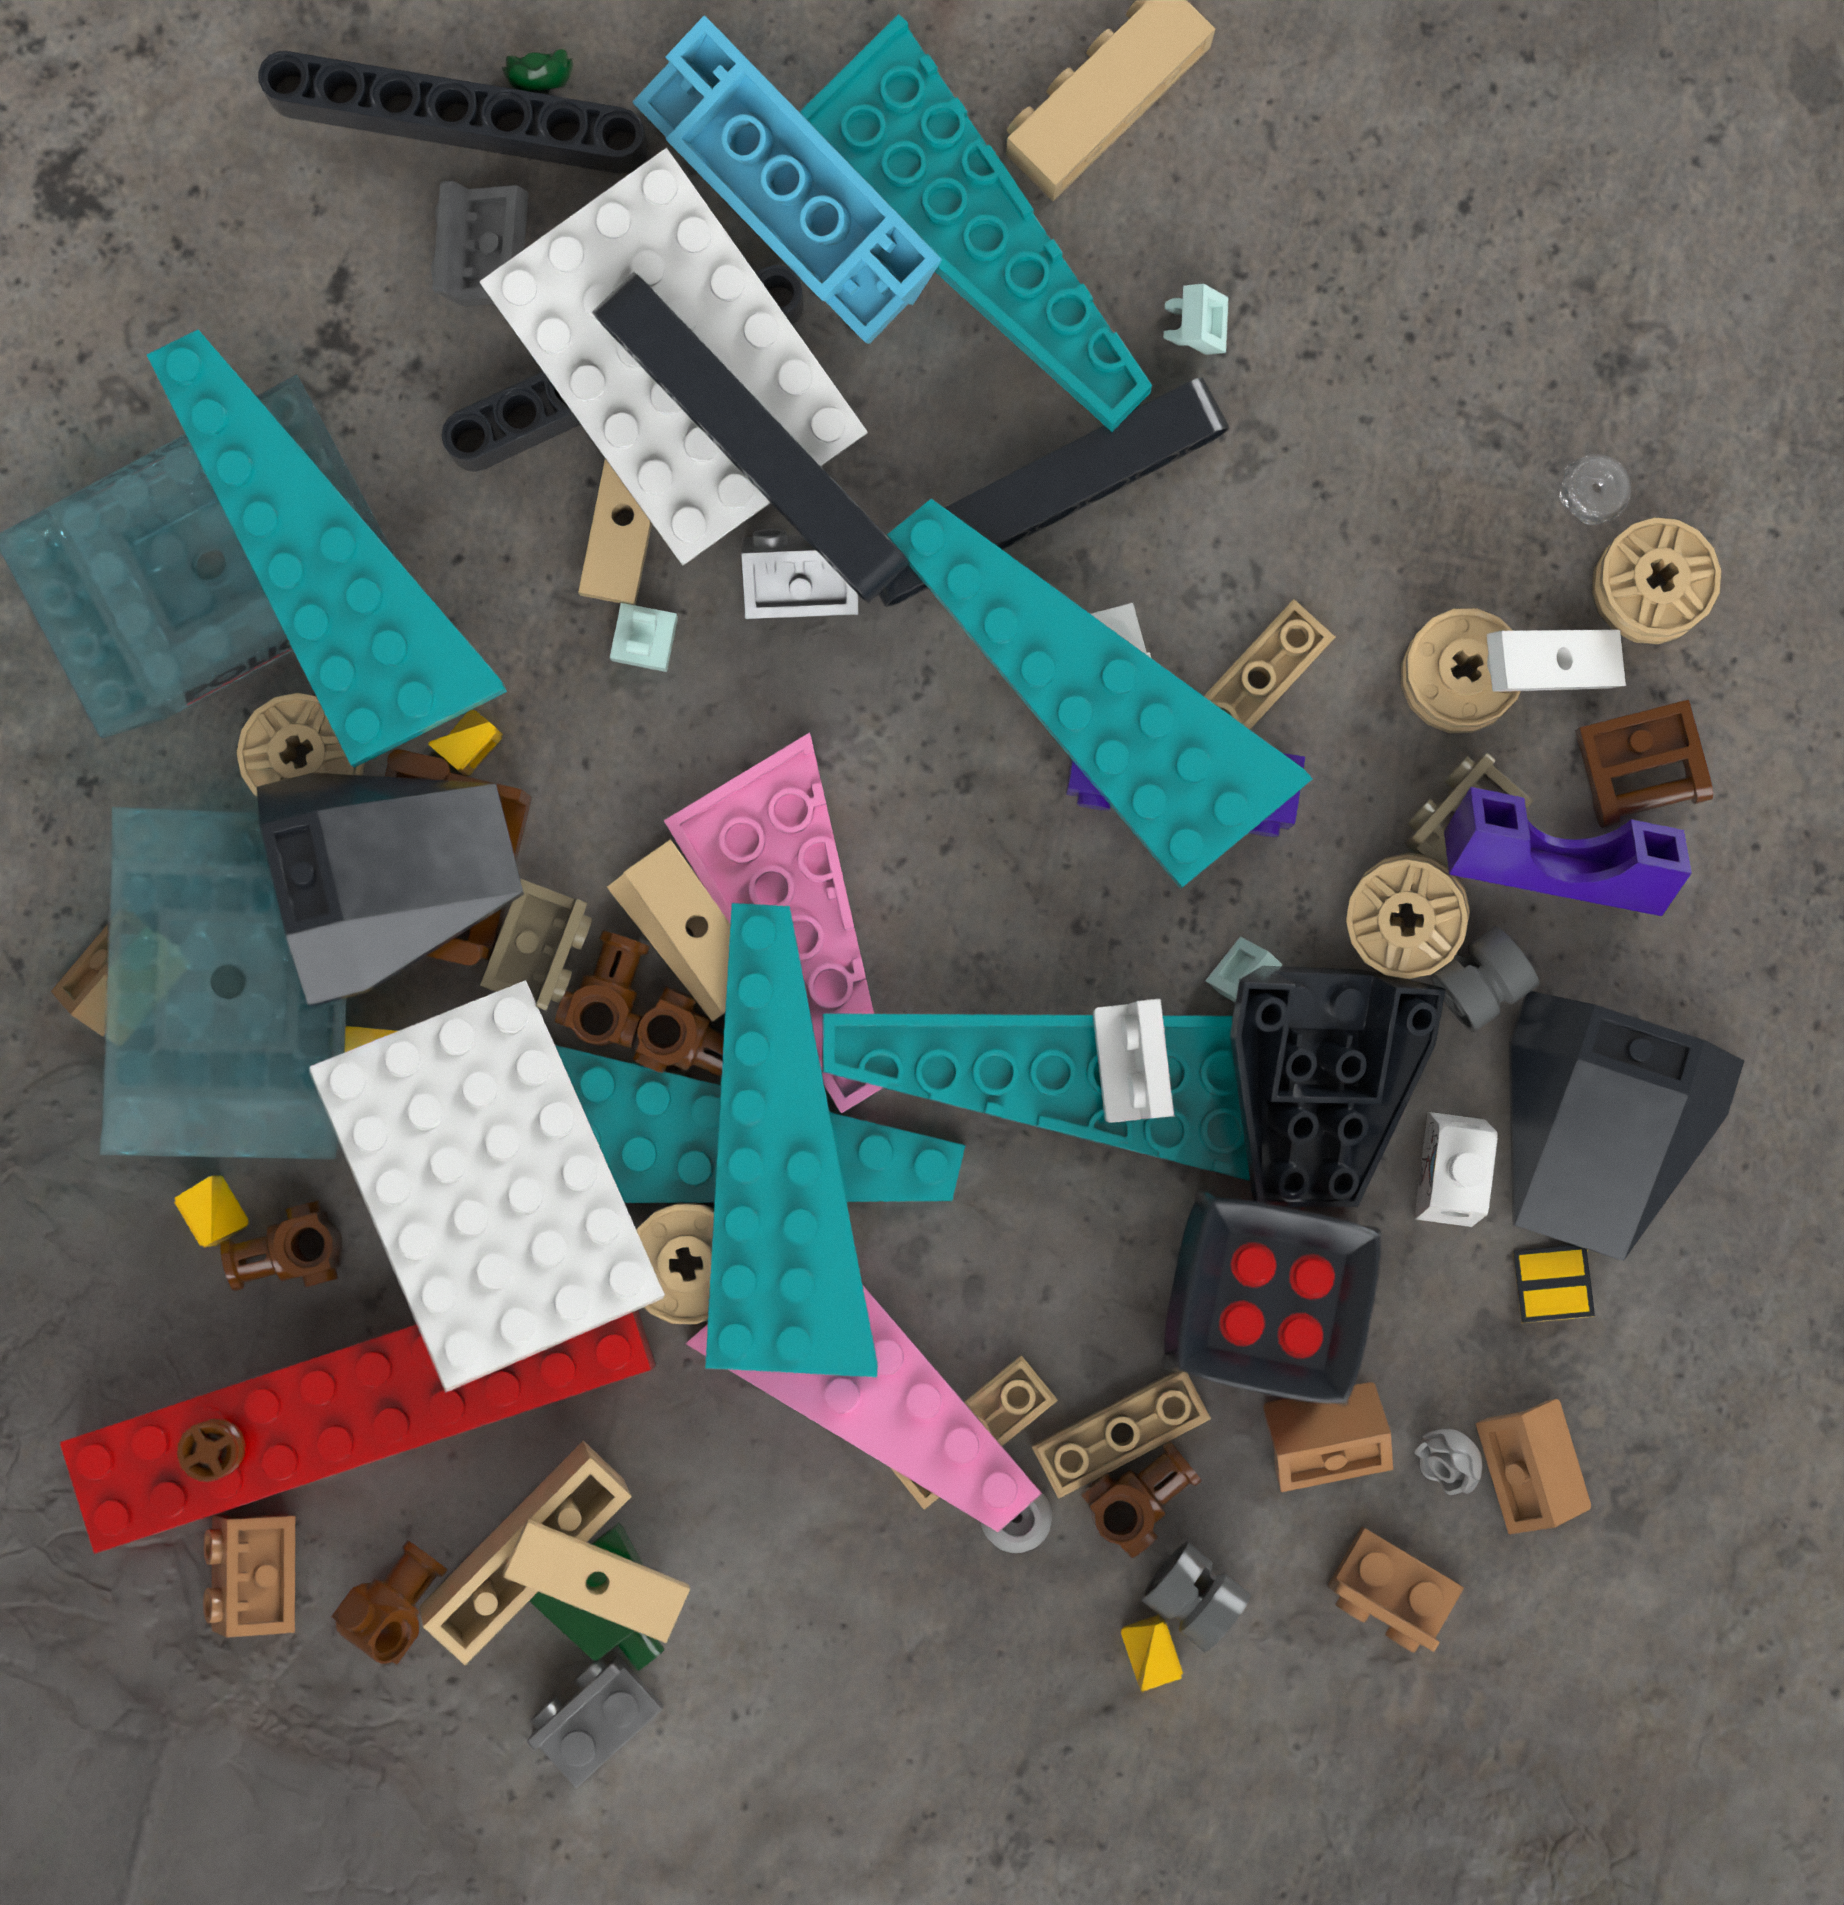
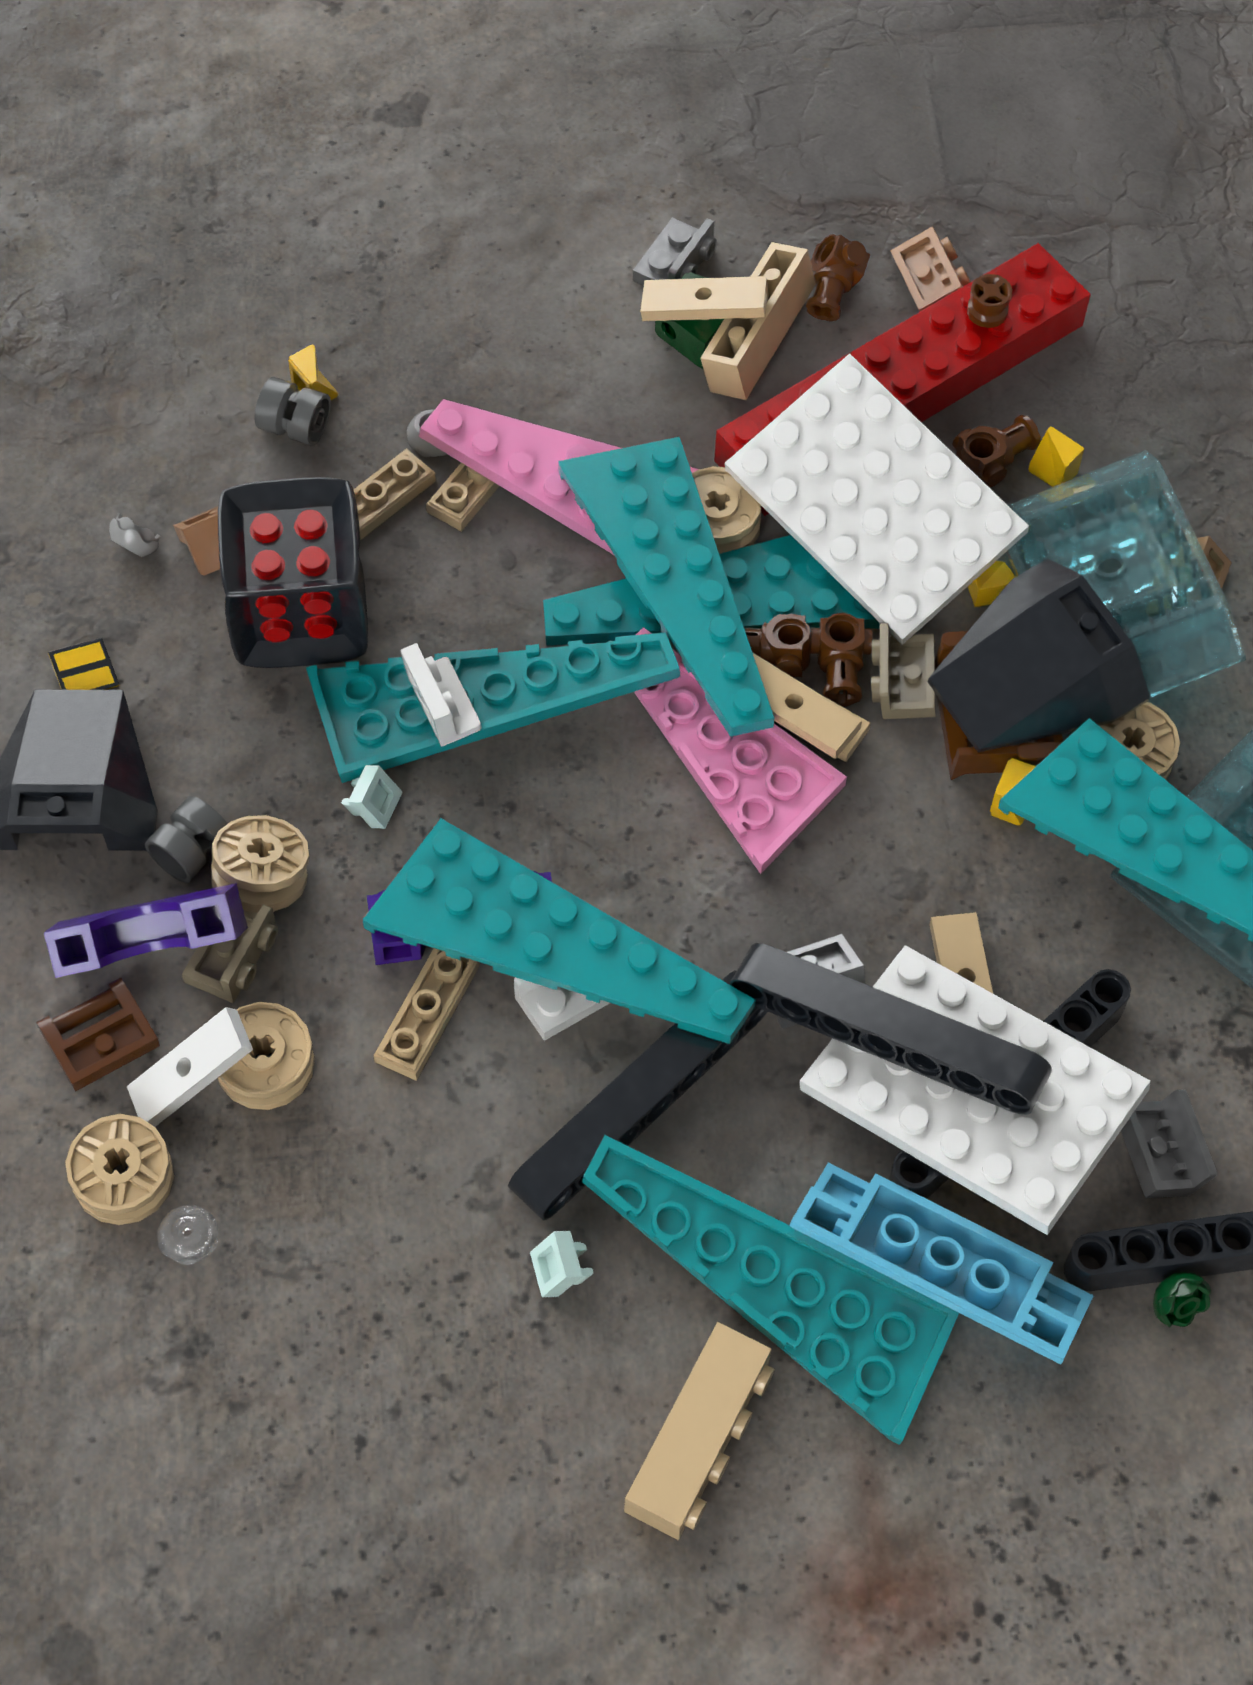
camera: 165 degrees right, 25 degrees down
light aqua tile [610,603,678,672] -> none
reddish brown connector [1080,1441,1202,1558] -> none
black wedge [1230,966,1446,1207] -> none
medium nougat bracket [1327,1526,1464,1653] -> none
white torso [1414,1112,1497,1227] -> none
medium nougat panel [1475,1399,1591,1534] -> none

